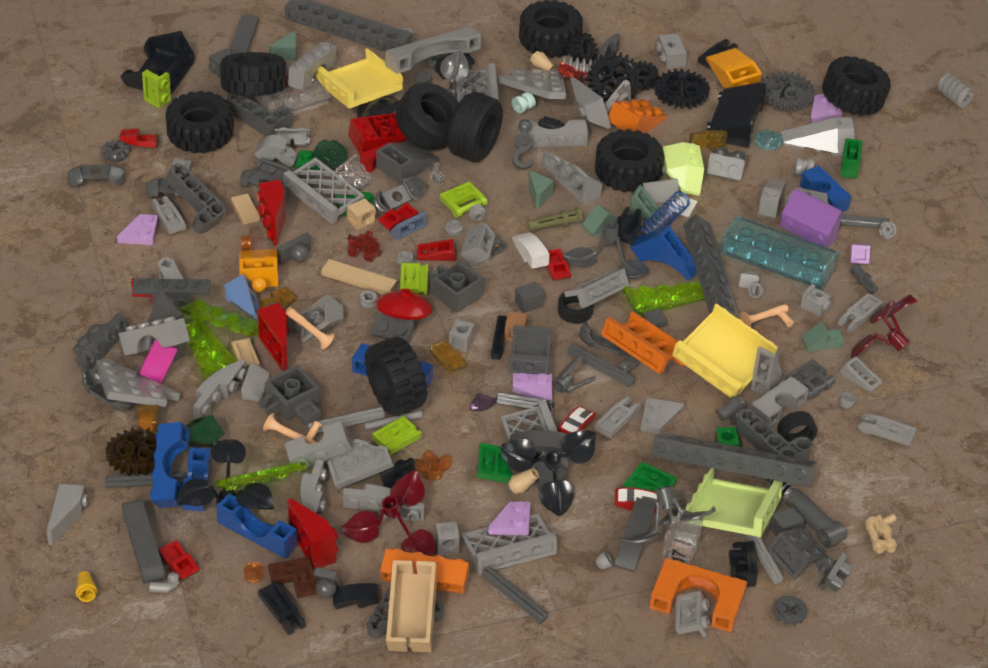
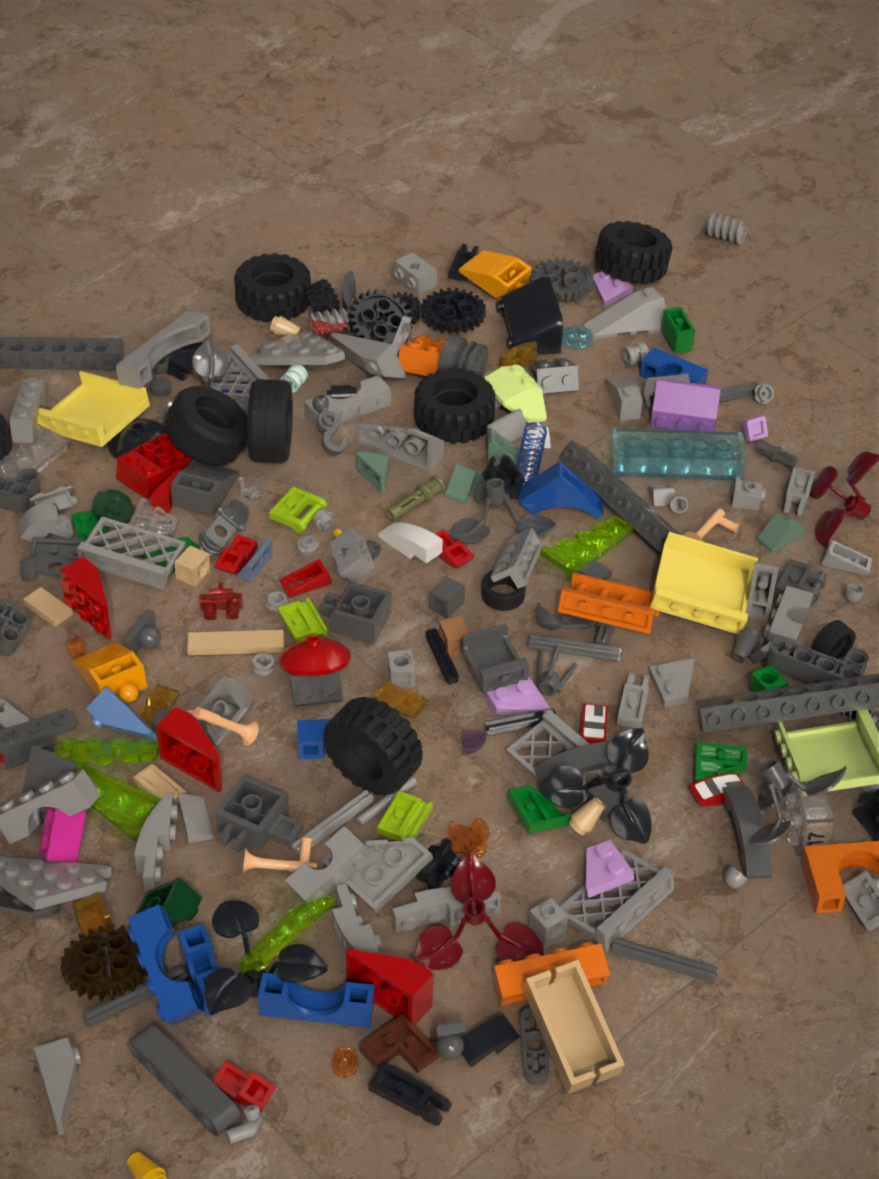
camera: 25 degrees left, 0 degrees up
none -> dark grey wheel [438,335,488,376]

